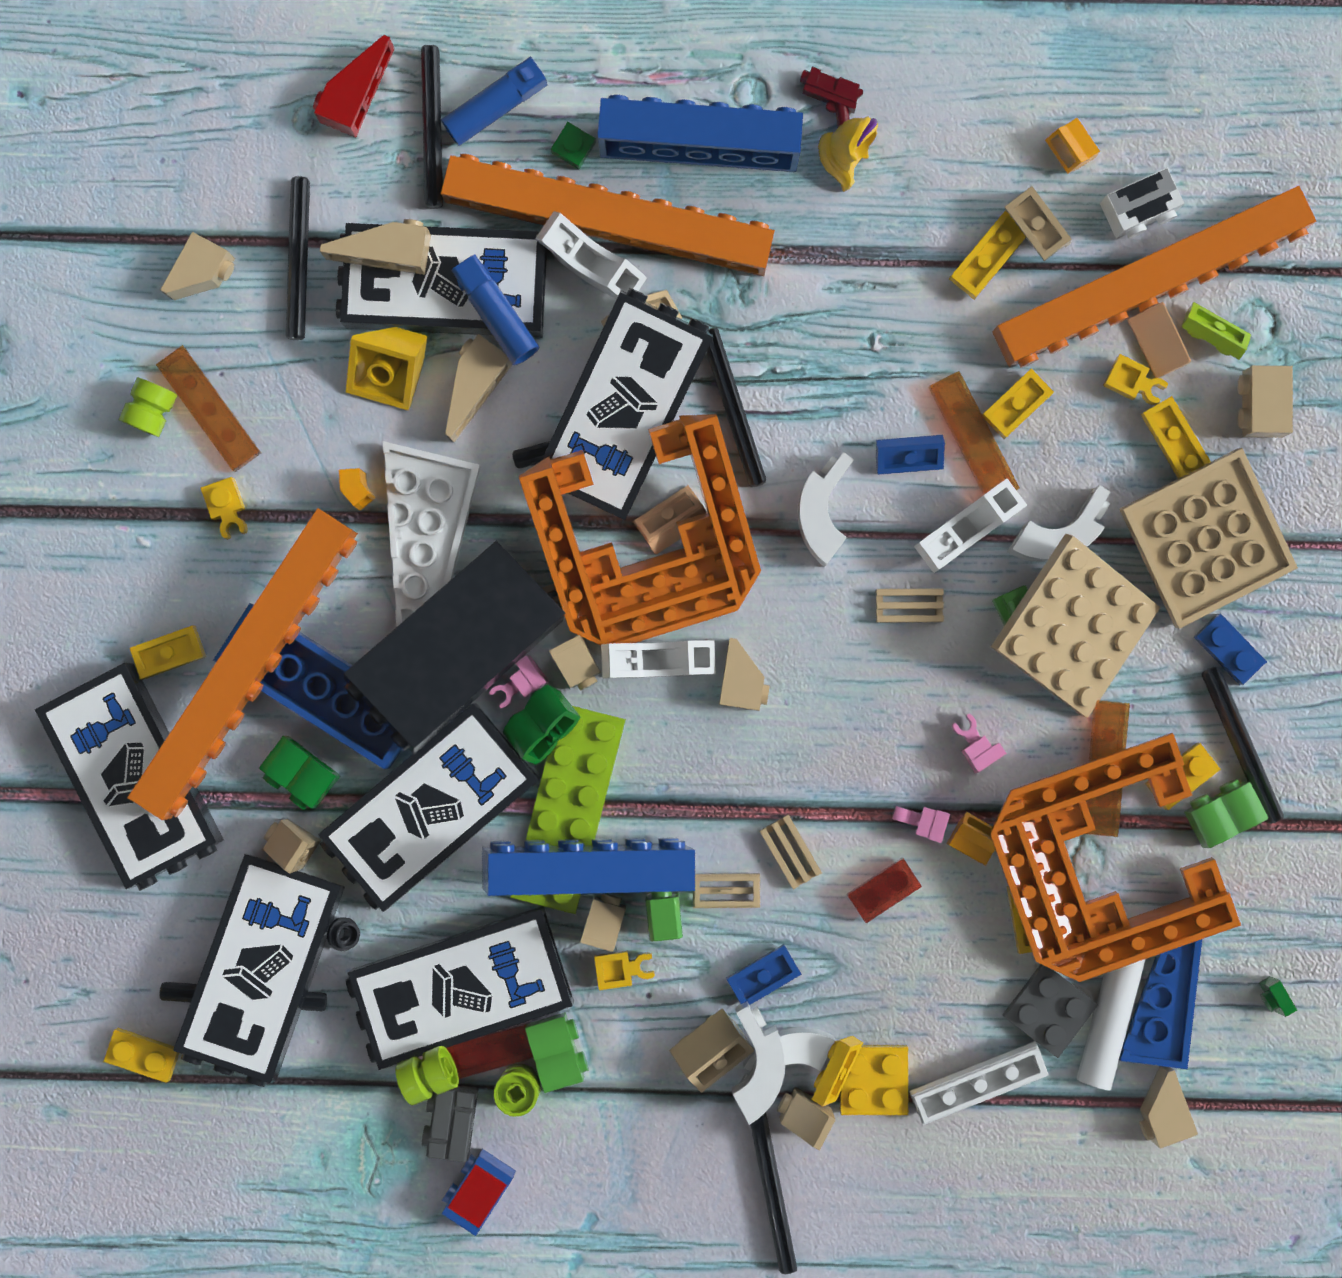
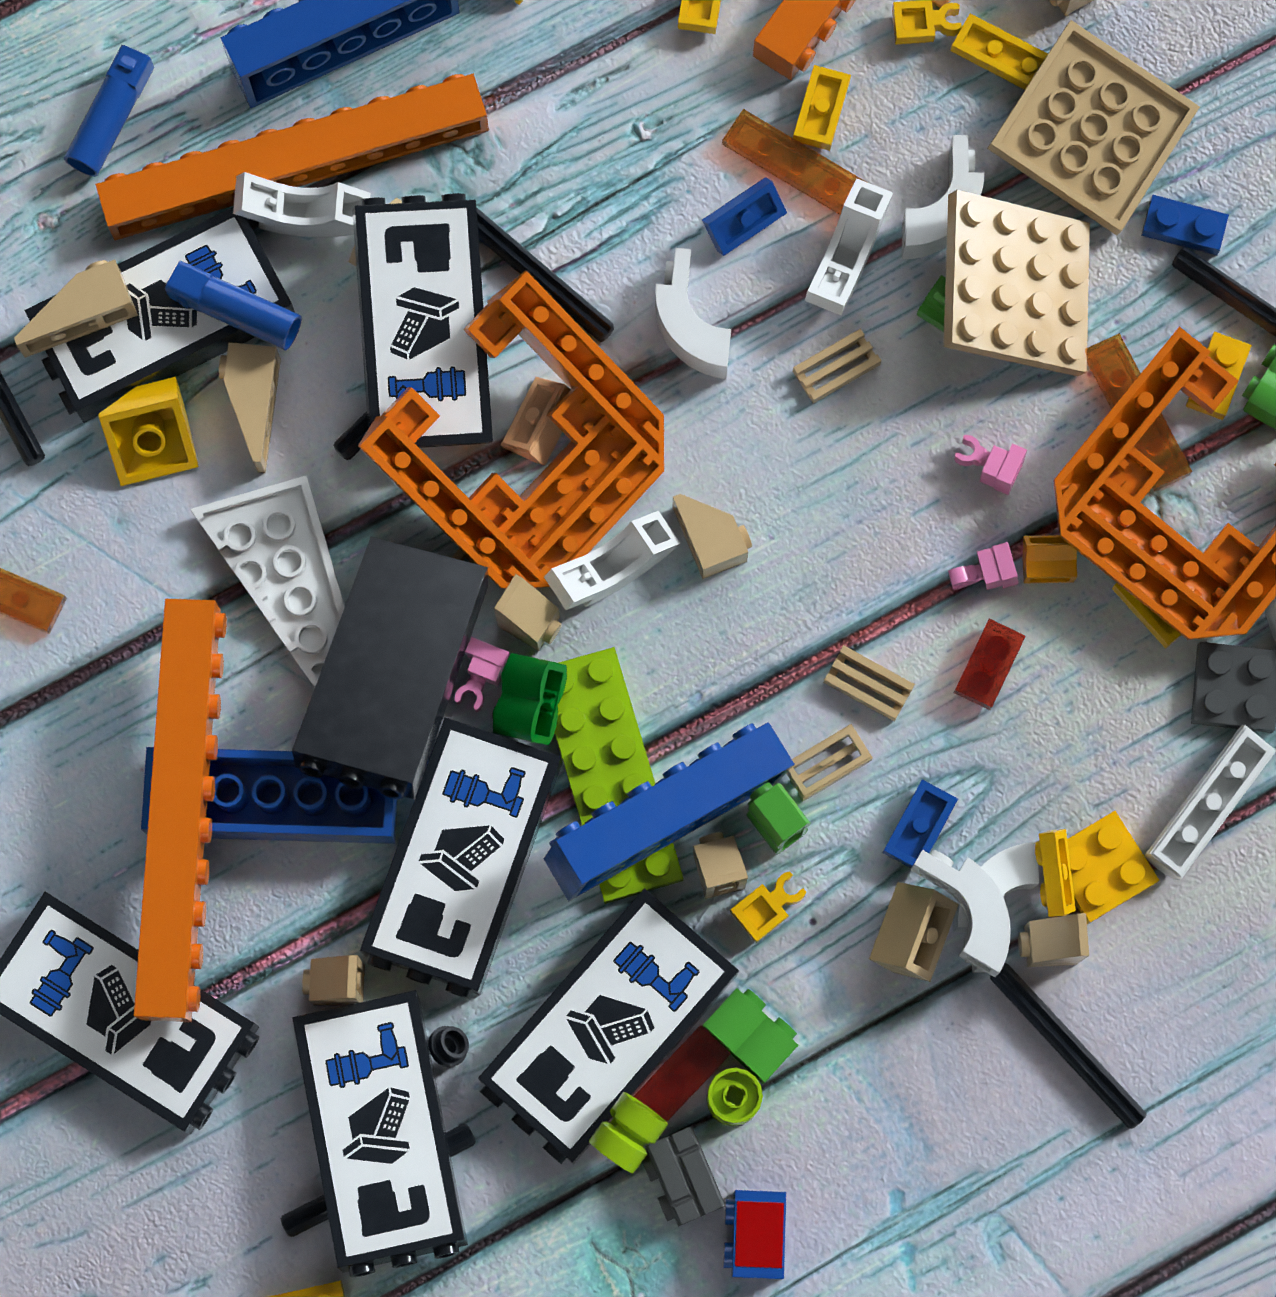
camera: 35 degrees left, 10 degrees down
yellow plate [129,625,206,680] -> none
yellow plate [200,477,248,540] -> none
green brick [259,736,341,810] -> none
light orange piece [339,468,376,511] -> none
black axle [421,45,443,209] -> none
green plate [550,122,596,169] -> none

